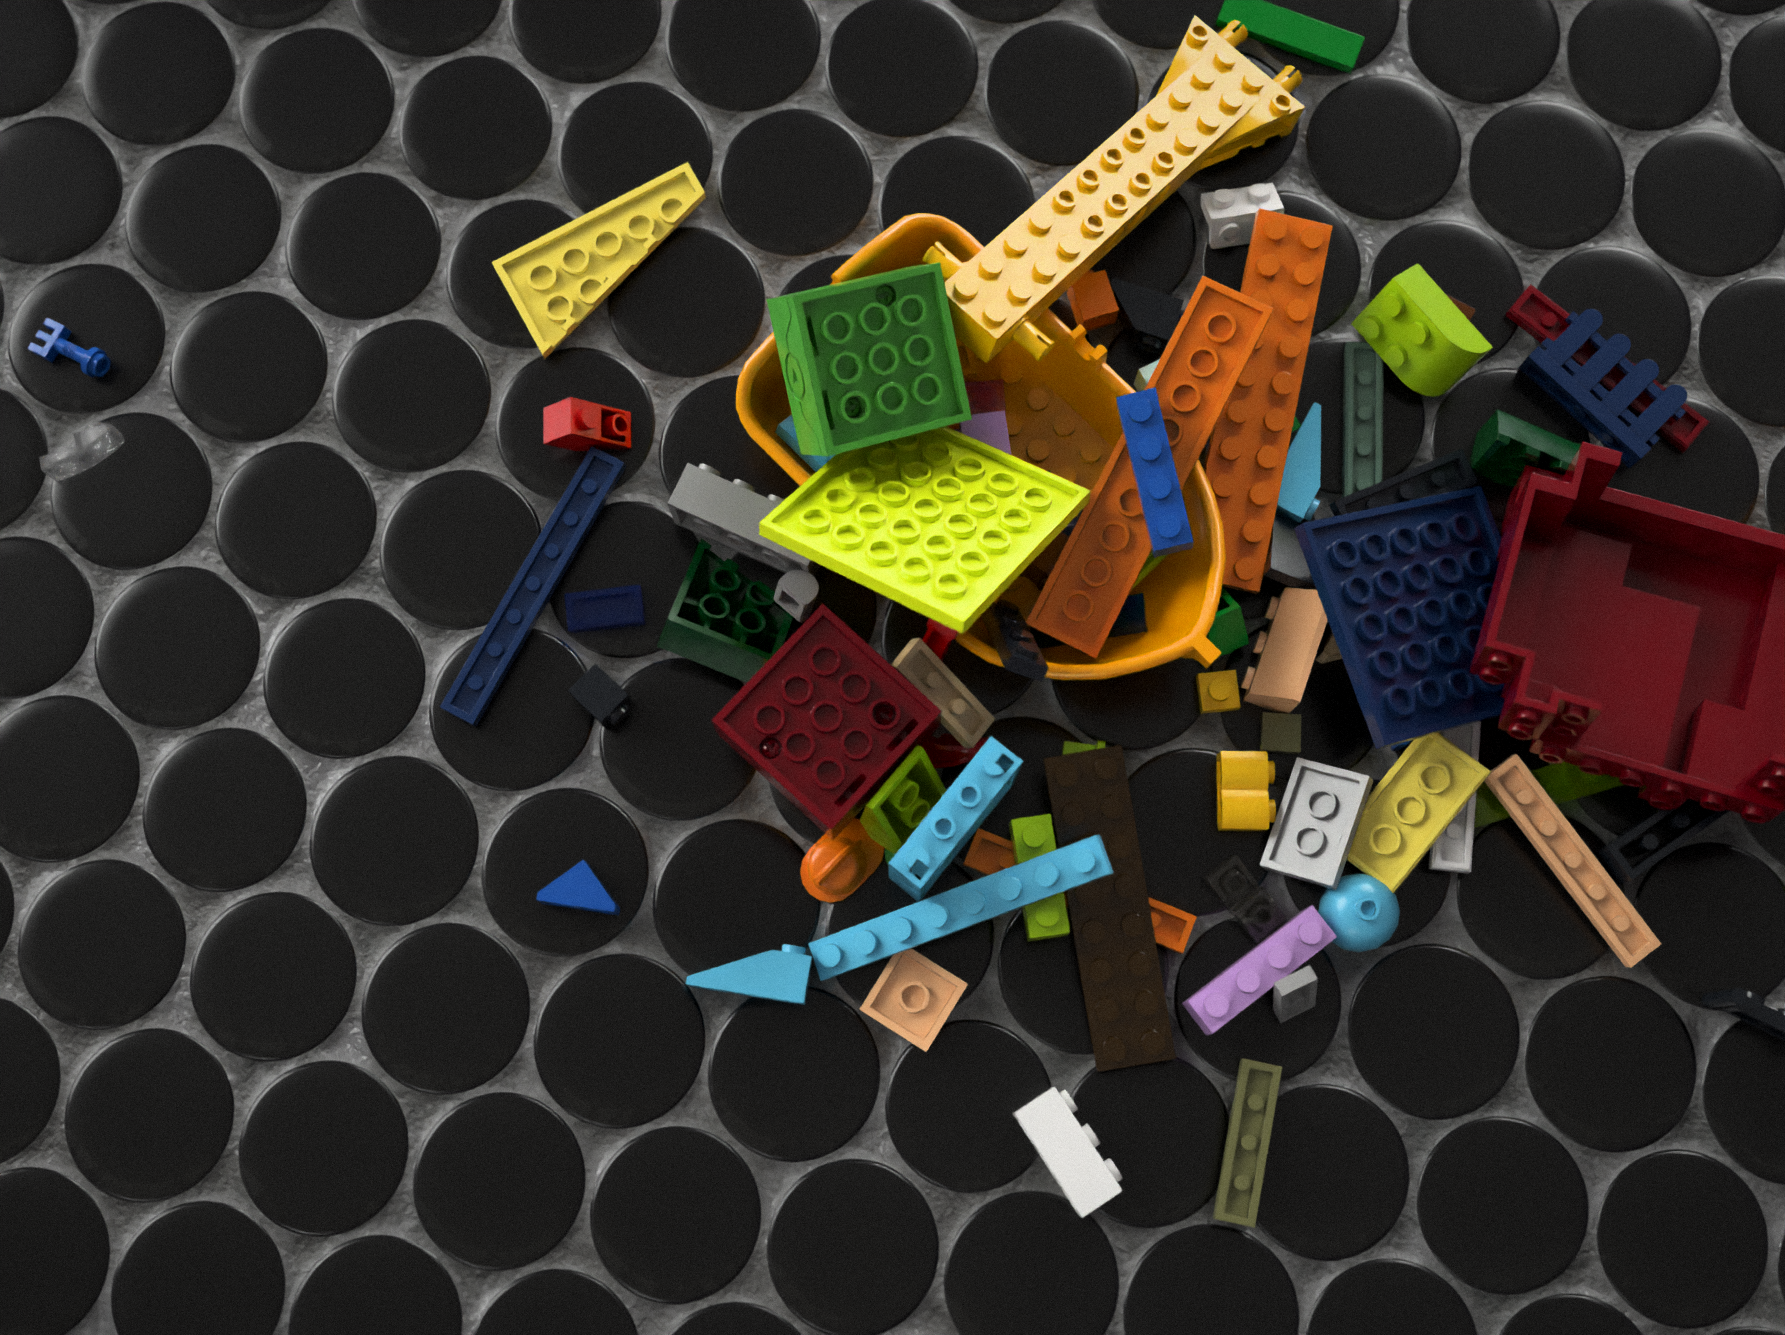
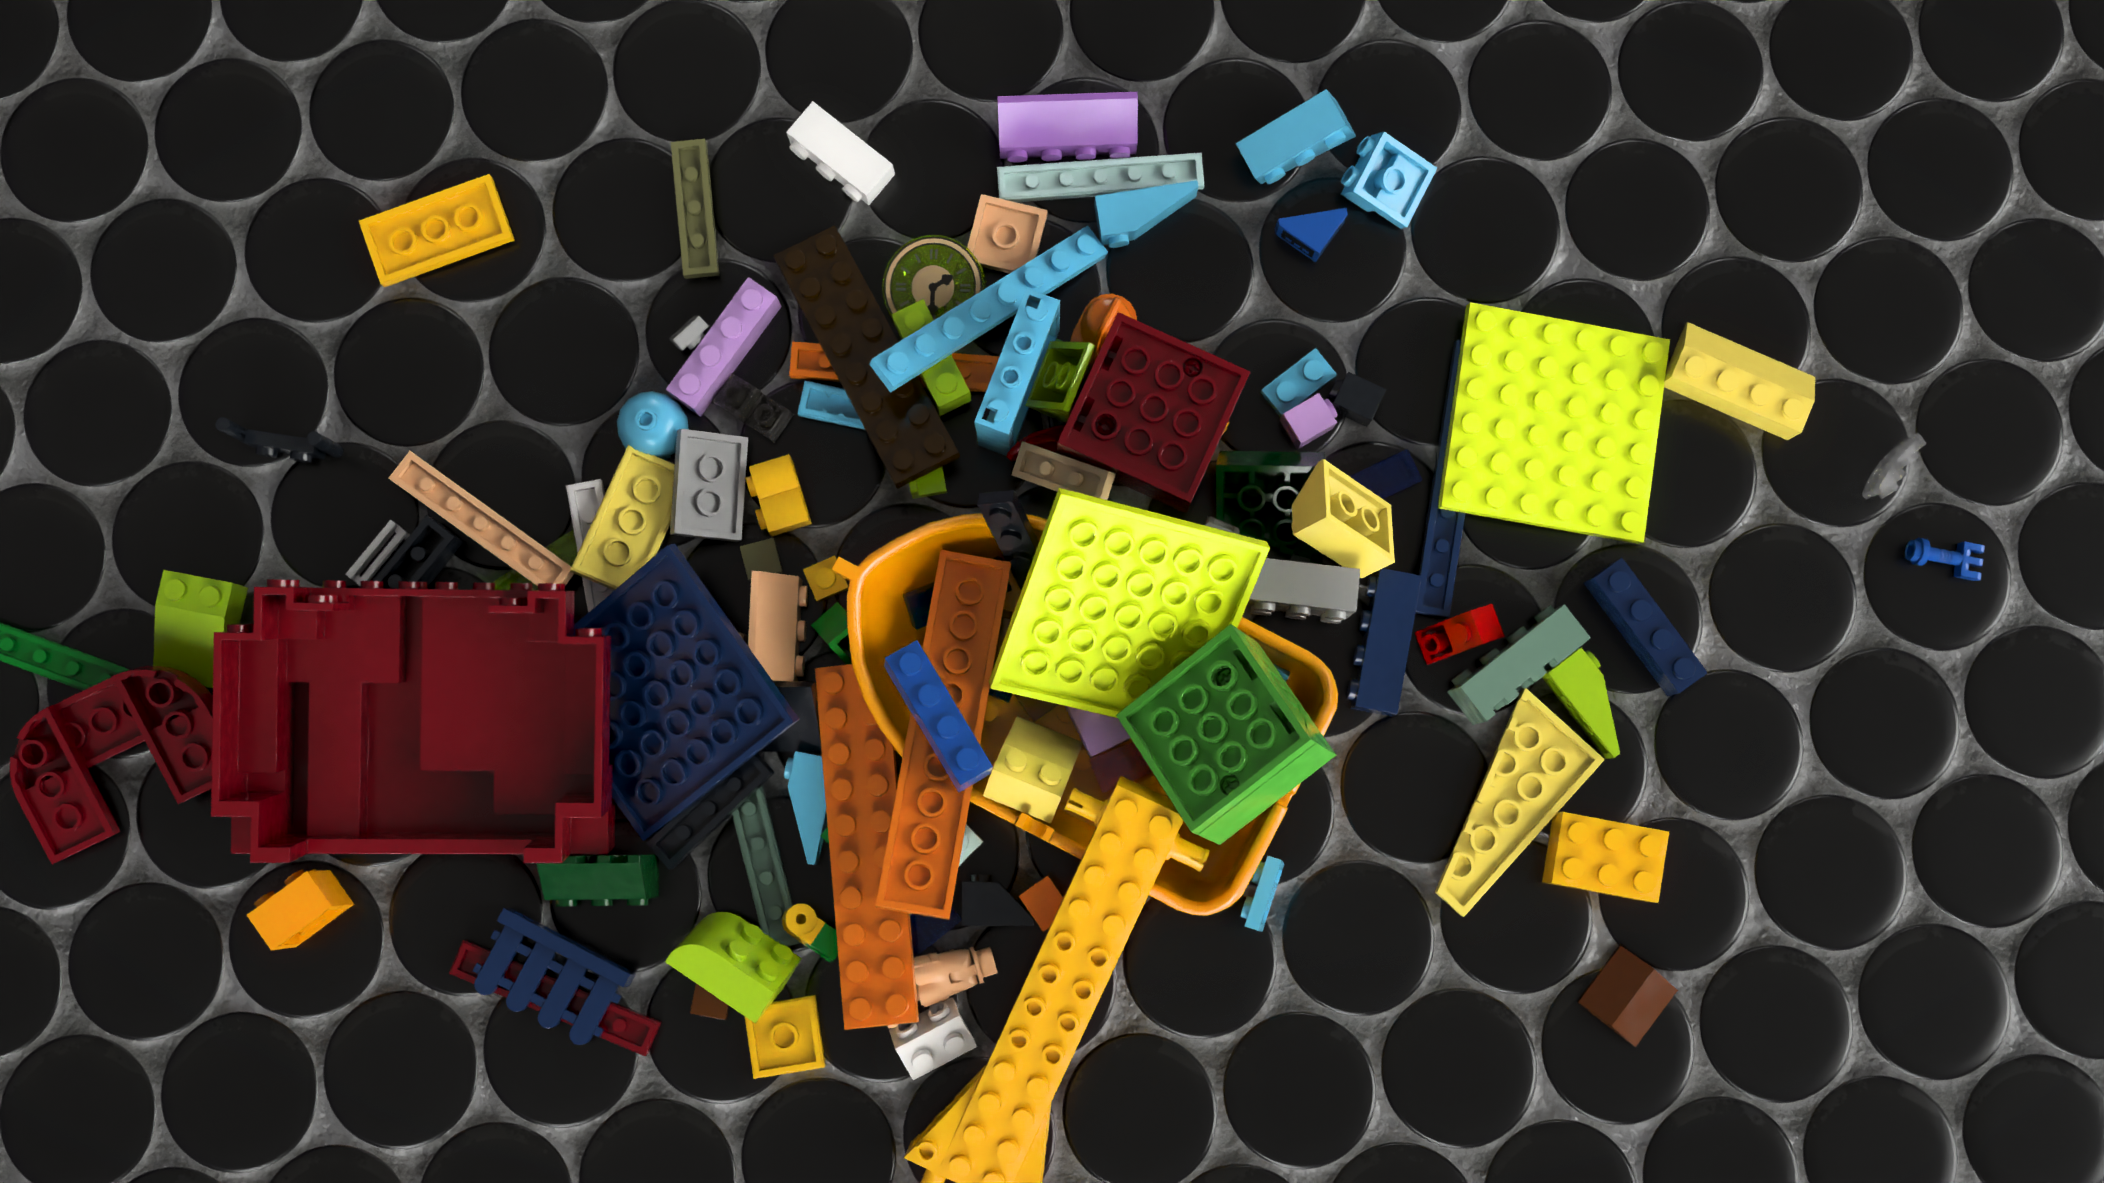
camera: 160 degrees right, 5 degrees up
none -> white tile [345,520,410,586]
none -> yellow plate [359,174,515,287]
none -> yellow tile [745,995,826,1079]
none -> yellow leg [782,904,838,962]
none -> medium azure plate [797,381,865,430]
none -> tile [882,235,986,320]
none -> light nougat piece [888,947,998,1029]
none -> light yellow slope [983,716,1083,823]
none -> medium lavender slope [997,92,1138,163]
none -> light aqua tile [997,152,1204,202]
none -> medium azure wedge [1236,89,1356,184]
none -> medium azure plate [1240,855,1284,932]
none -> medium azure plate [1260,348,1337,418]
none -> lavender brick [1279,393,1337,450]
none -> light yellow slope [1291,459,1395,579]
none -> medium azure plate [1341,132,1437,229]
none -> dark blue brick [1347,568,1422,717]
none -> neon yellow plate [1438,302,1670,544]
none -> sand green wedge [1447,604,1591,725]
none -> lime slope [1542,647,1620,759]
none -> yellow brick [1542,812,1669,903]
none -> reddish brown slope [1577,945,1678,1047]
none -> dark blue brick [1584,558,1707,696]
none -> light yellow slope [1664,322,1815,440]

